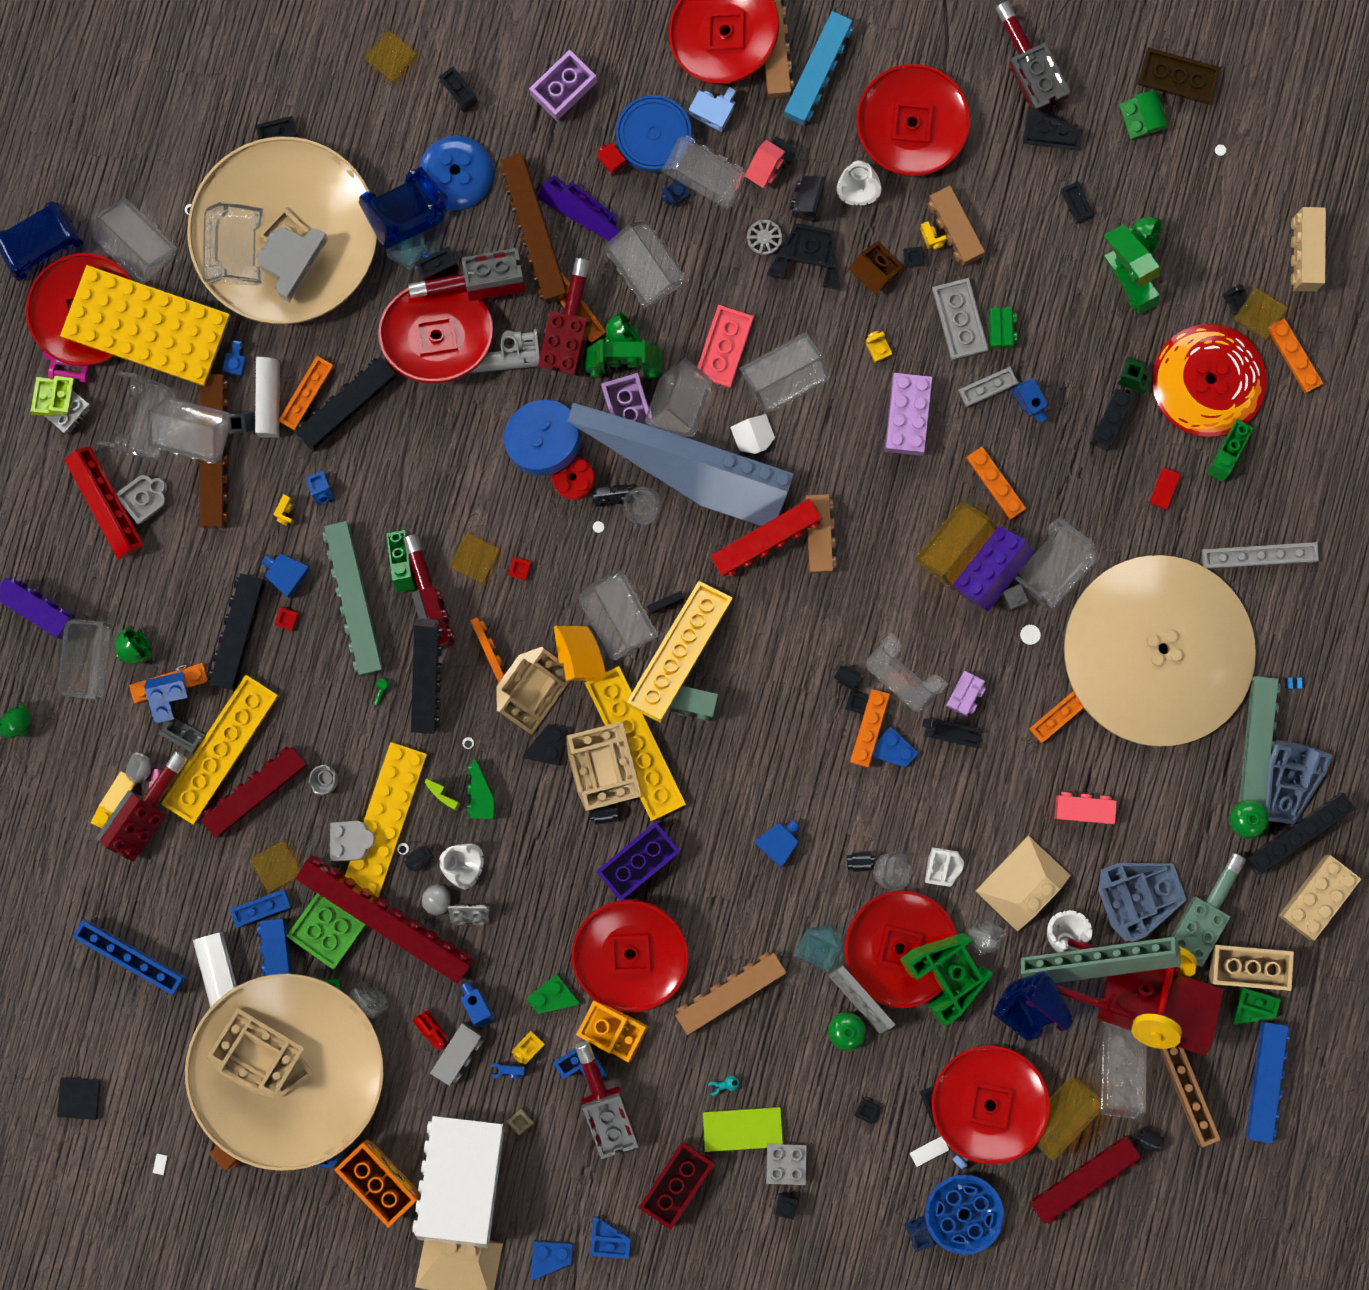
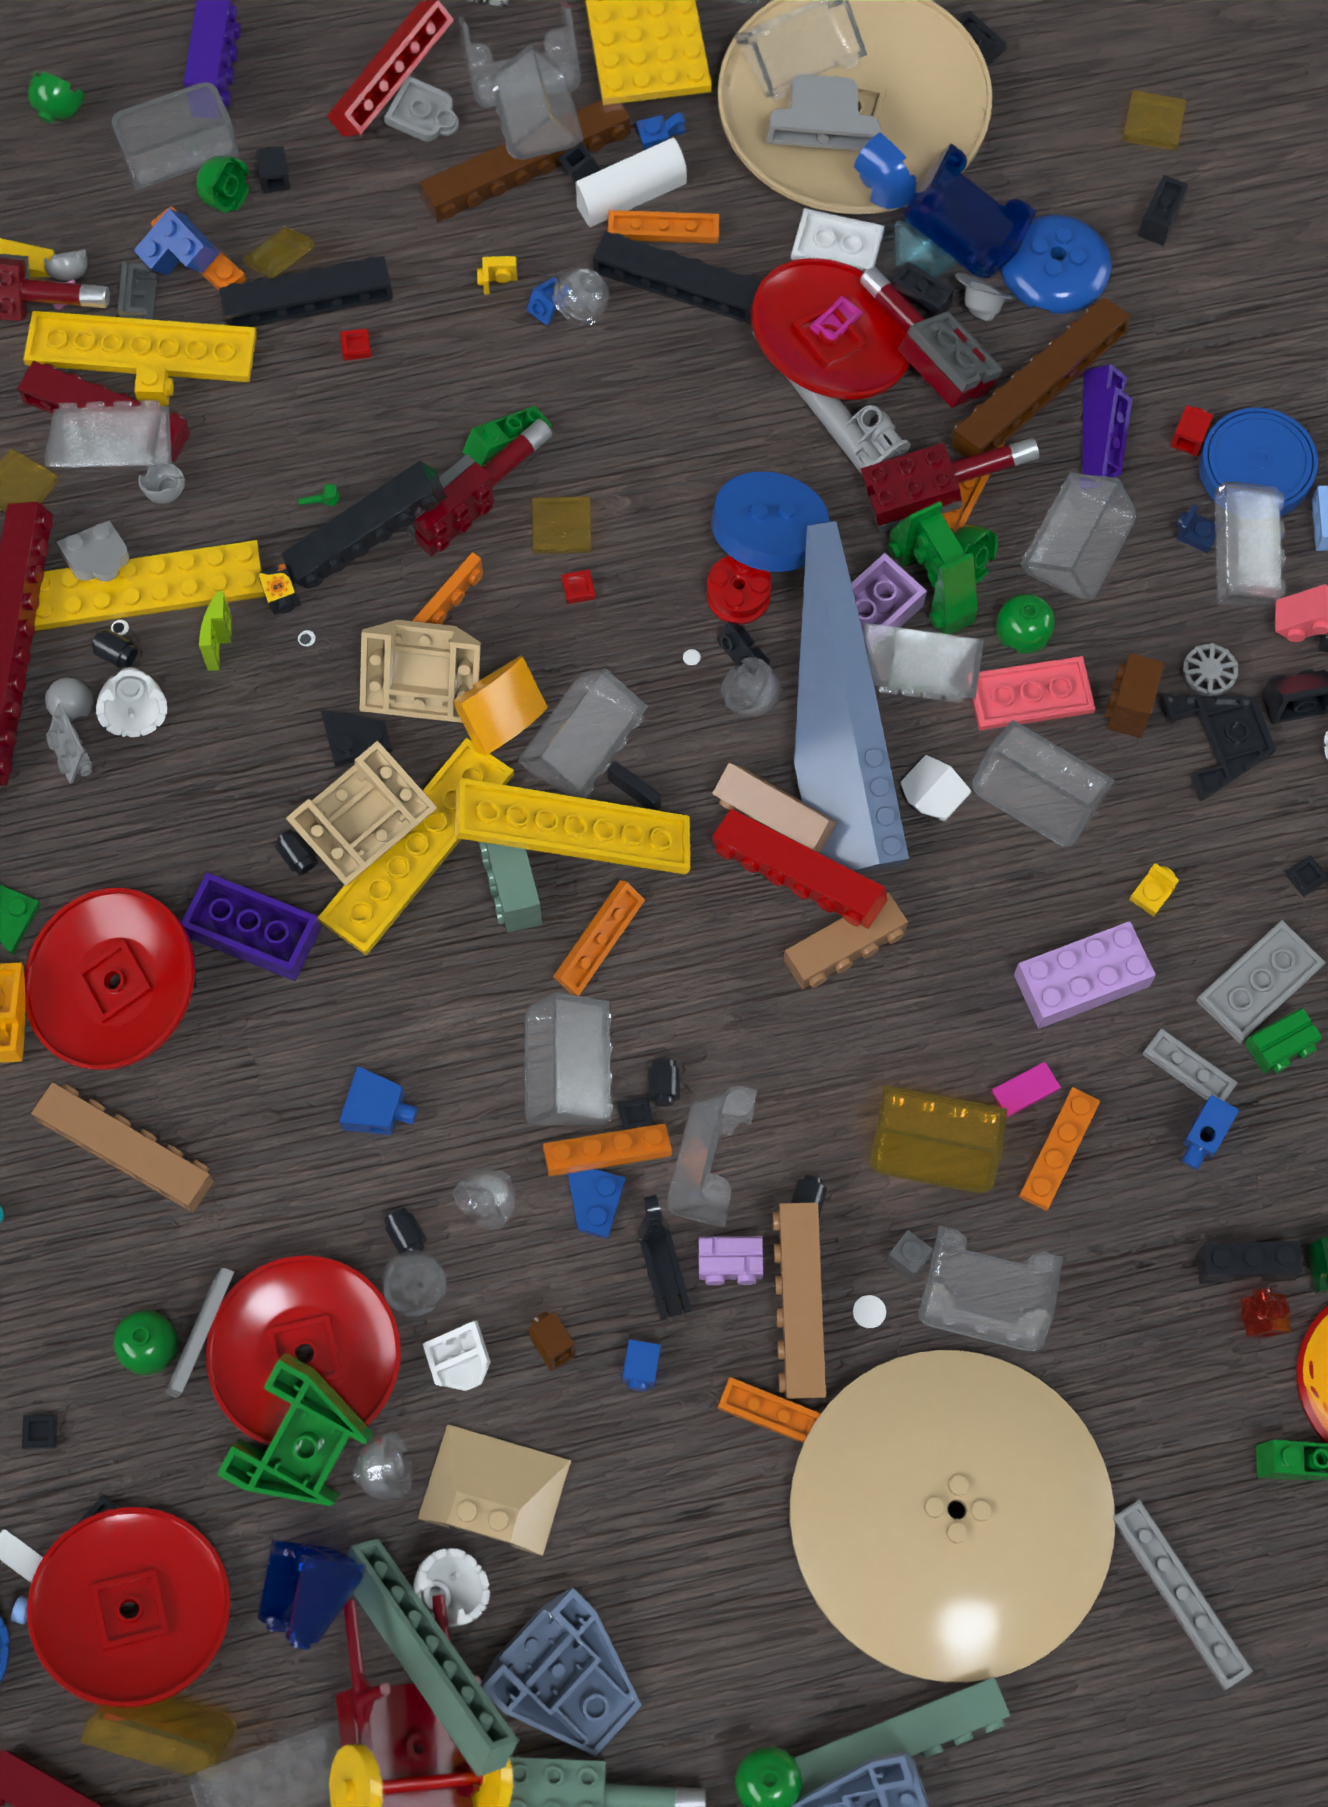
camera: 55 degrees right, 15 degrees down
blue torso [261,554,310,598] -> none
sand green brick [322,521,384,676] -> none
green slope [467,760,496,819] -> none
lavender brick [529,50,597,121] -> none
clear light blue slope [793,925,842,972] -> none
reddish brown slope [848,241,904,295] -> none
dark purple brick [952,525,1035,612] -> none
coral brick [1054,792,1117,824] -> none
red tile [1149,467,1181,510] -> none
sticker [1285,678,1305,689] -> none
none -> clear windscreen [45,400,172,468]
none -> yellow brick [135,367,174,409]
none -> clear yellow tile [243,227,315,278]
none -> black brick [256,146,291,194]
none -> brick [258,563,302,615]
none -> clear cylinder [453,1168,517,1230]
none -> clear windscreen [525,992,613,1126]
none -> reddish brown brick [528,1311,576,1372]
none -> clear cylinder [552,267,609,325]
none -> orange plate [553,880,645,997]
none -> blue brick [622,1339,661,1392]
none -> brick [712,762,837,853]
none -> medium nougat brick [772,1202,826,1399]
none -> white tile [791,208,885,272]
none -> black brick [791,1175,828,1217]
none -> dark pink tile [810,296,863,340]
none -> blue brick [854,132,916,209]
none -> light grey piece [955,273,1012,321]
none -> dark pink tile [991,1062,1061,1119]
none -> green cylinder [996,594,1055,654]
none -> reddish brown brick [1104,653,1165,738]
none -> clear red brick [1241,1288,1291,1339]

